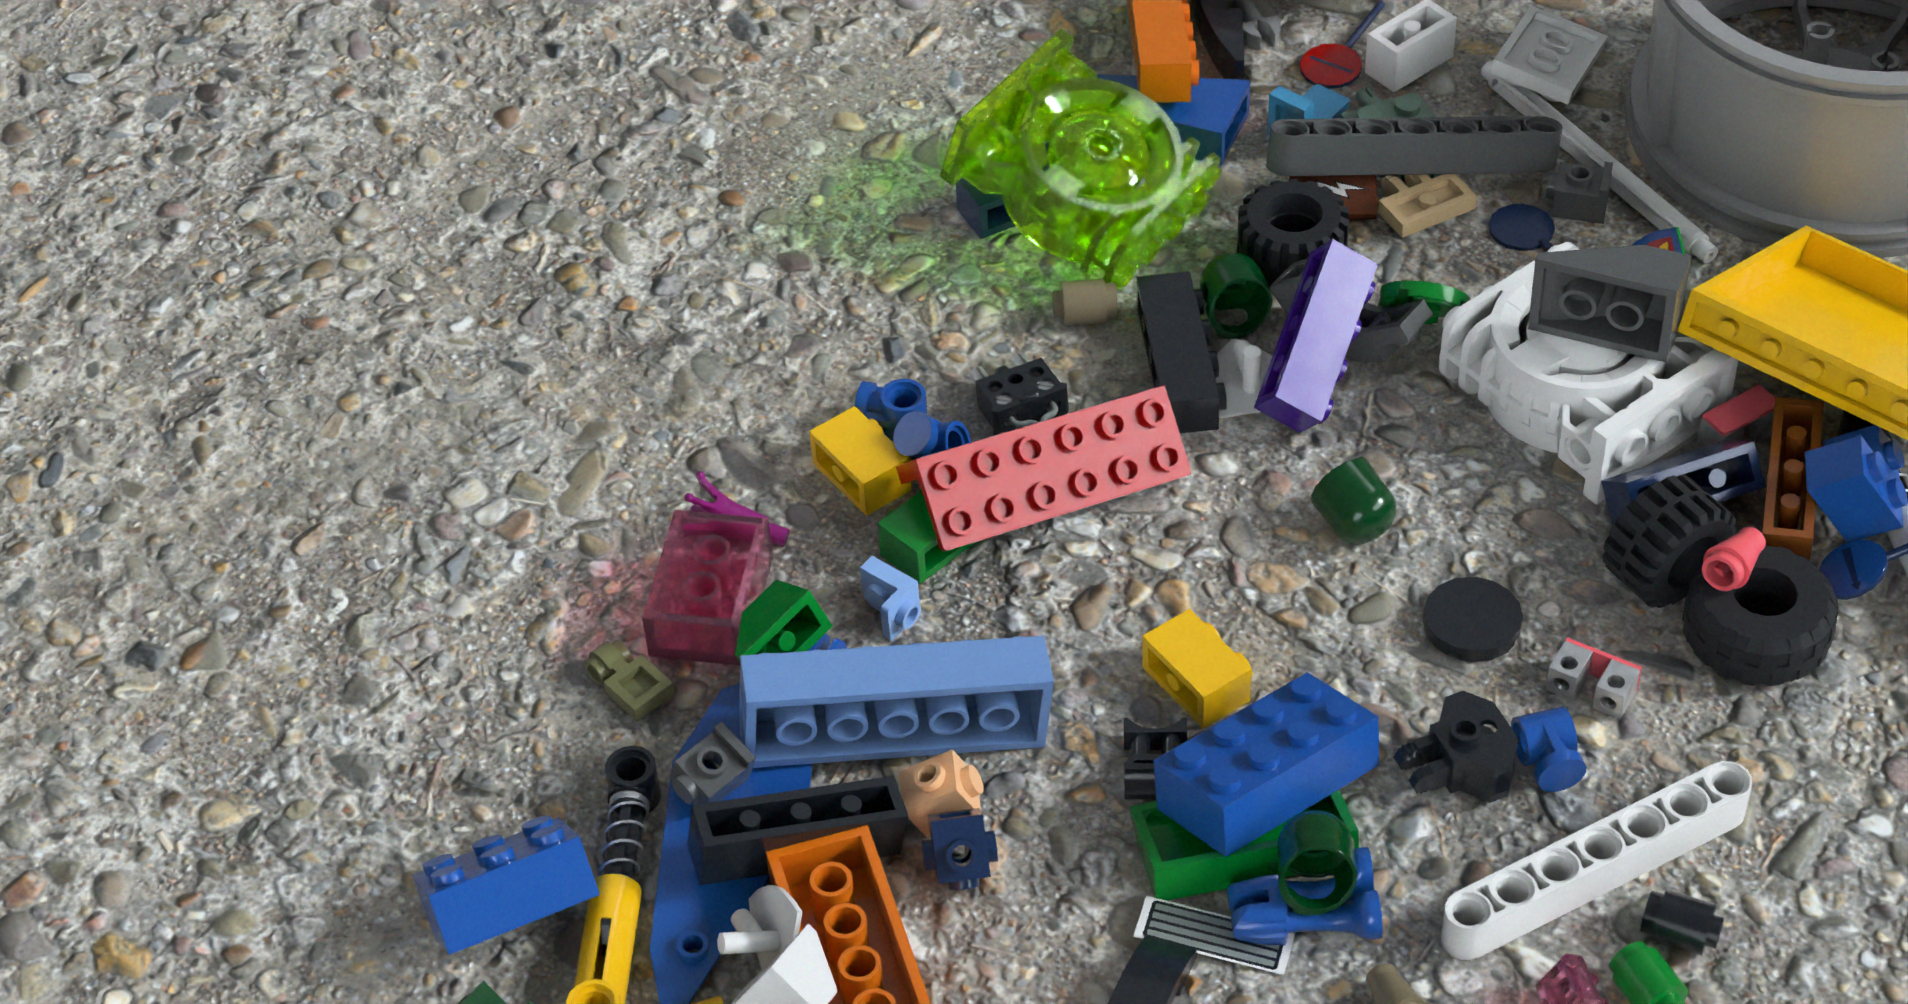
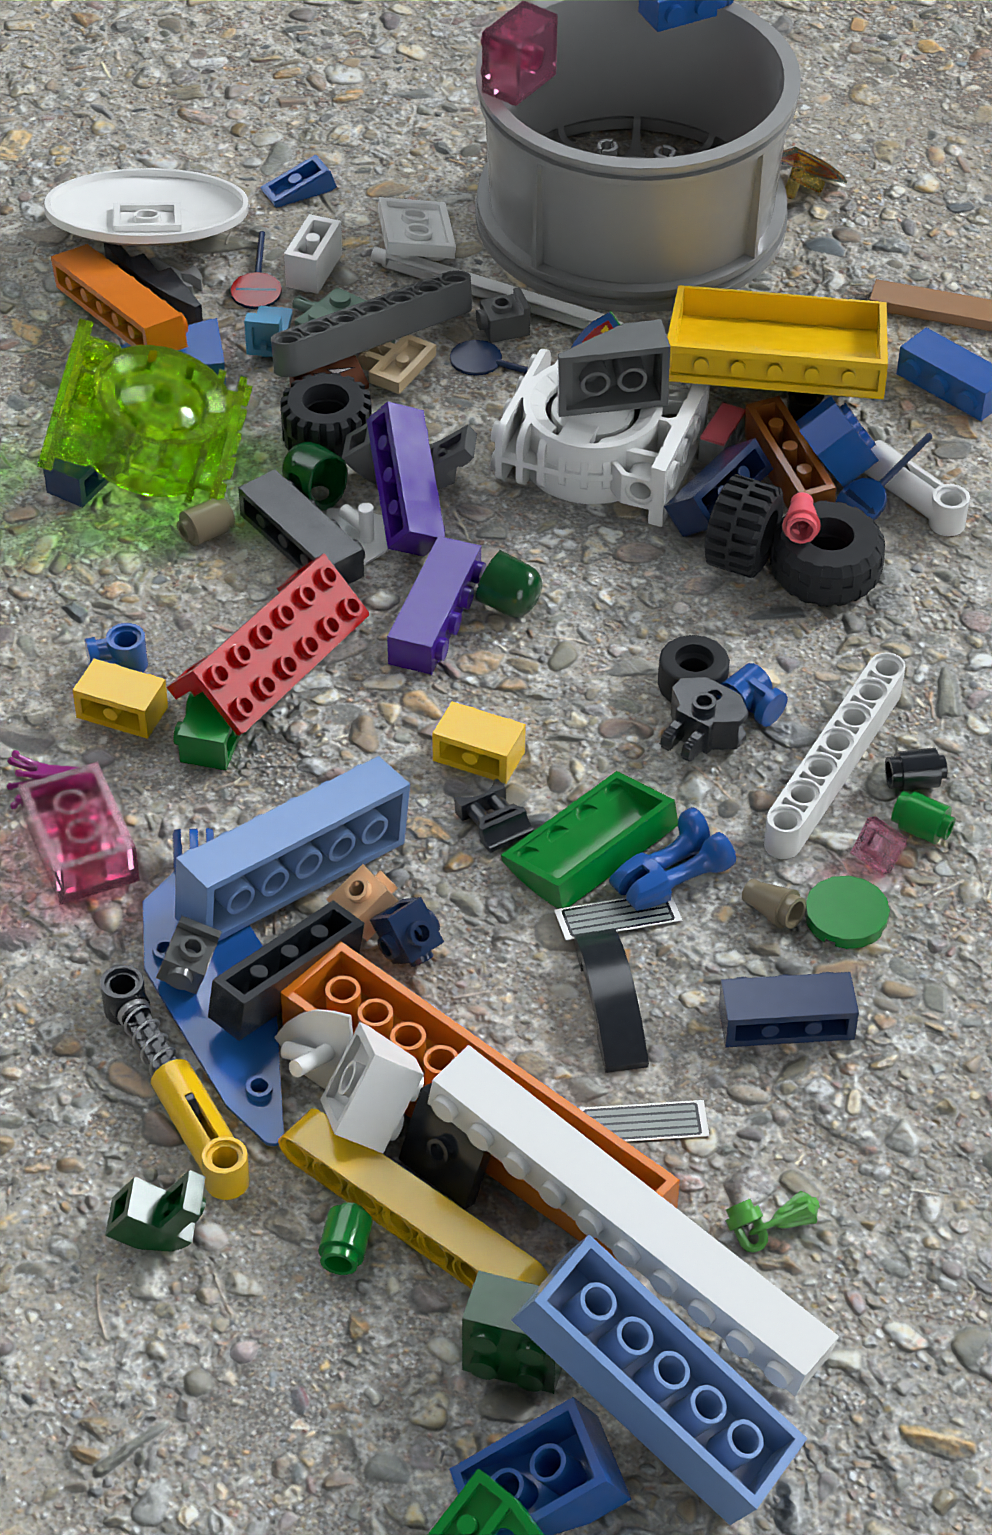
camera: 35 degrees left, 0 degrees up
blue piece [412,815,600,955] -> none
olive plate [584,640,675,722] -> none
green slope [735,579,833,661] -> none
light blue bracket [860,556,921,641] -> none
blue piece [893,411,971,460] -> none
black piece [970,352,1069,436] -> none
blue brick [1154,672,1379,857] -> none
dark green helmet [1277,811,1357,916] -> none
green tile [1378,280,1470,325] -> none
black tile [1423,577,1523,662] -> none
flat silver piece [1546,637,1642,720] -> none
none -> brick [387,536,486,675]
none -> black tyre [657,635,730,703]

